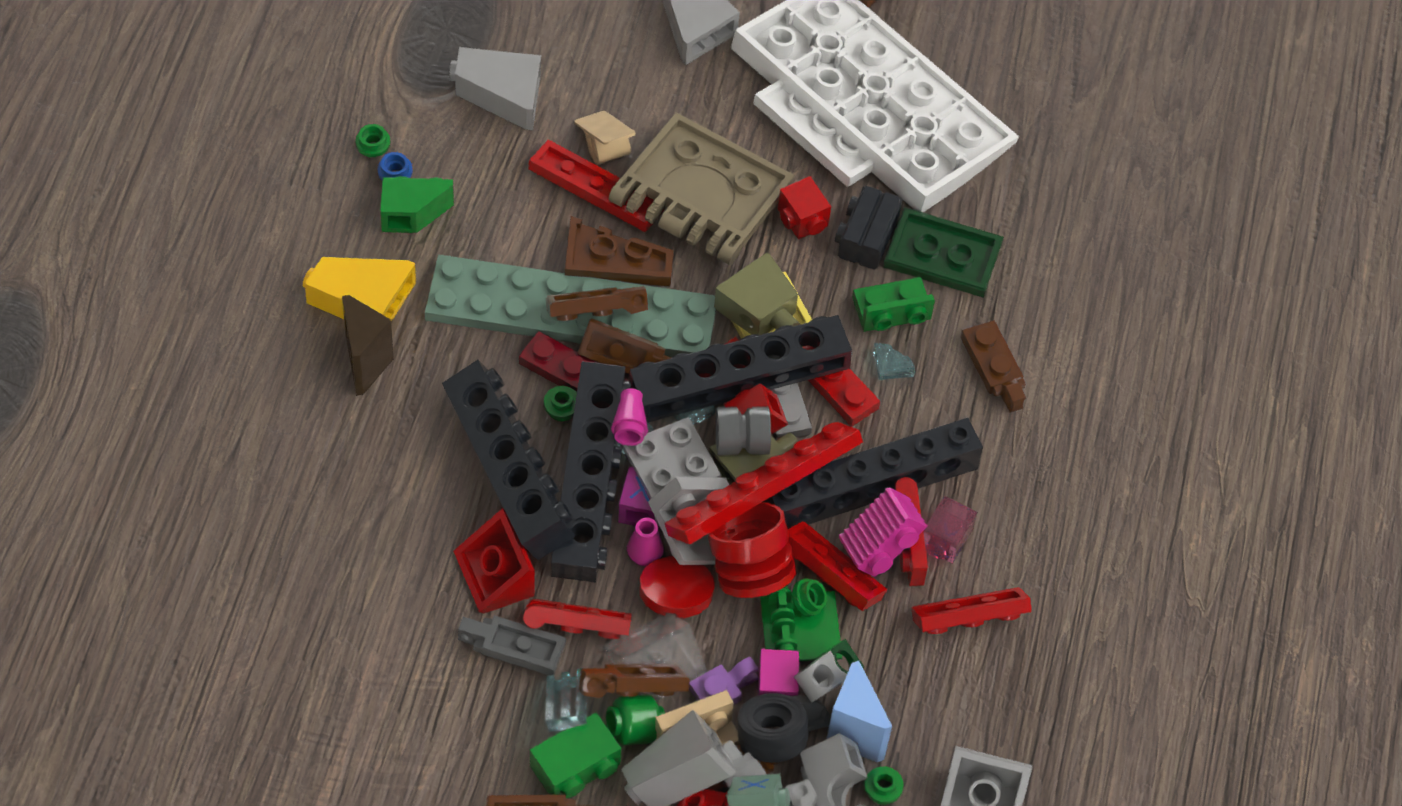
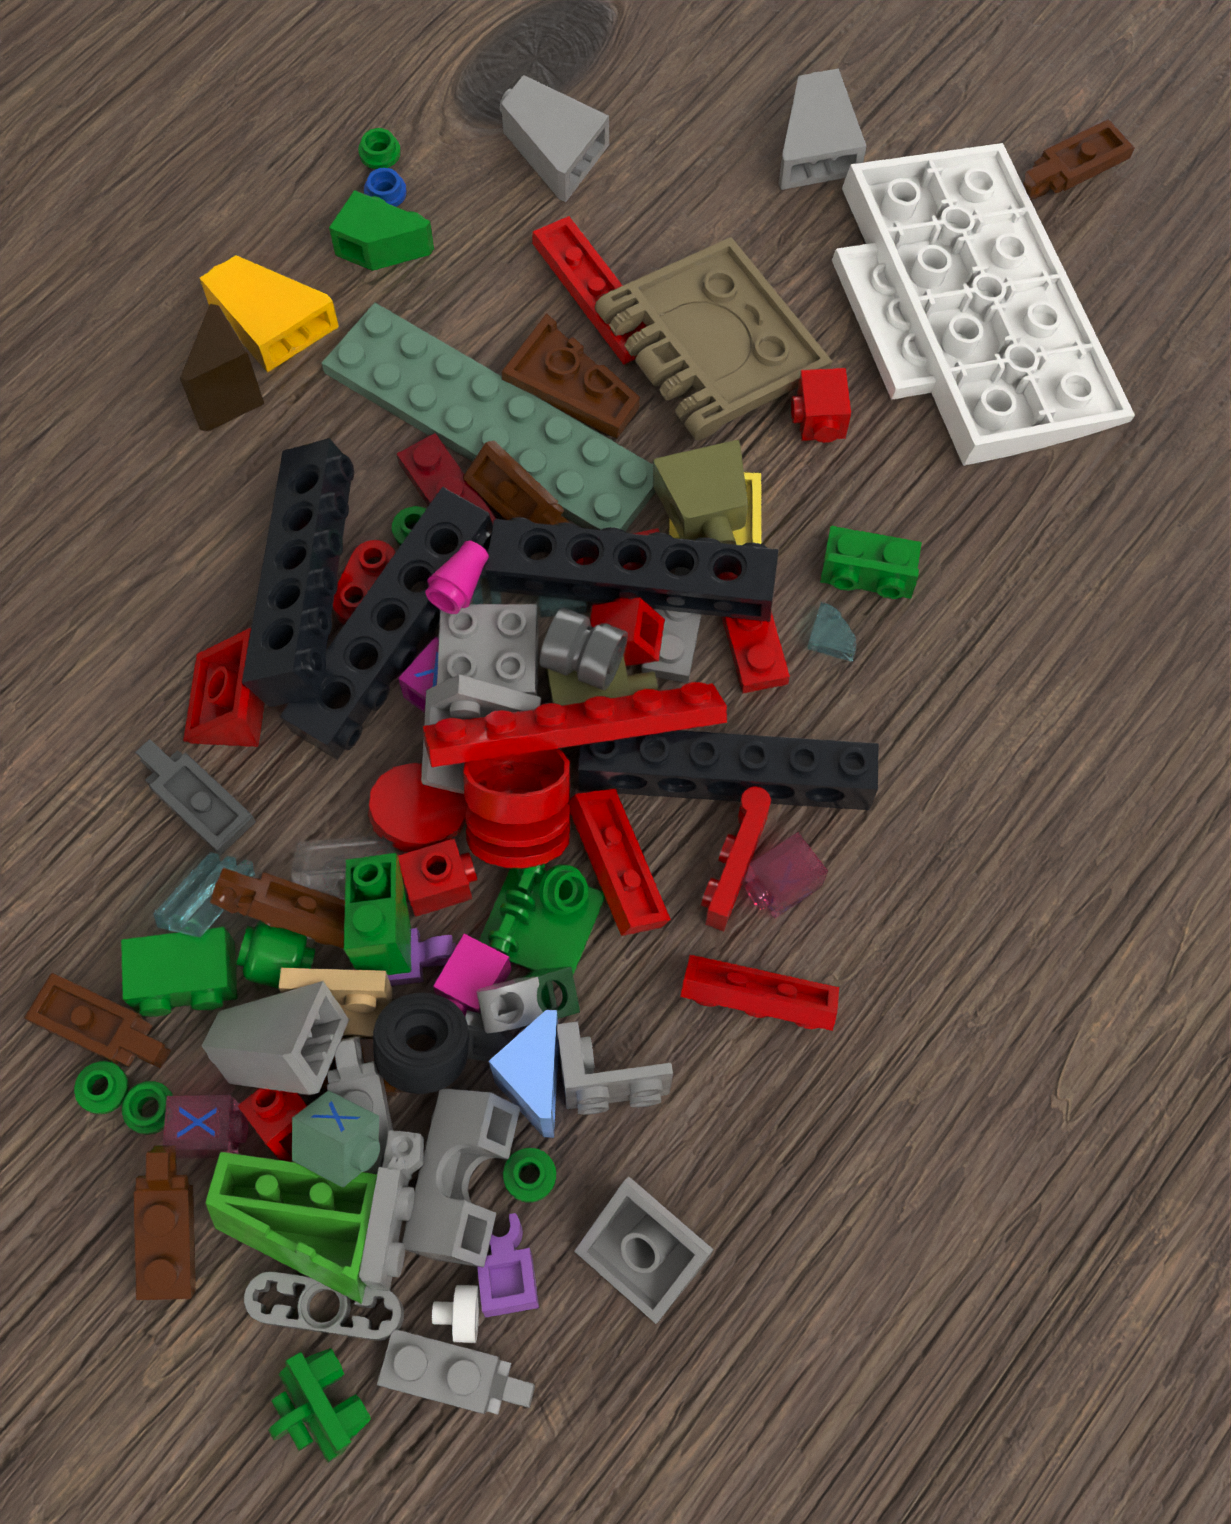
camera: 30 degrees right, 10 degrees up
red plate [523,599,632,639] -> none
reddish brown hinge [546,286,648,321] -> none
tan piece [574,111,636,165] -> none
dark pink cone [627,518,664,566] -> none
black brick [835,186,903,270] -> none
dark pink brick [839,488,928,577] -> none
dark green tile [883,207,1004,298] -> none
reddish brown hinge [961,320,1026,413] -> none
none -> red plate [333,540,396,625]
none -> green slope [344,853,411,975]
none -> red brick [398,838,477,917]
none -> light grey bracket [557,1021,673,1115]

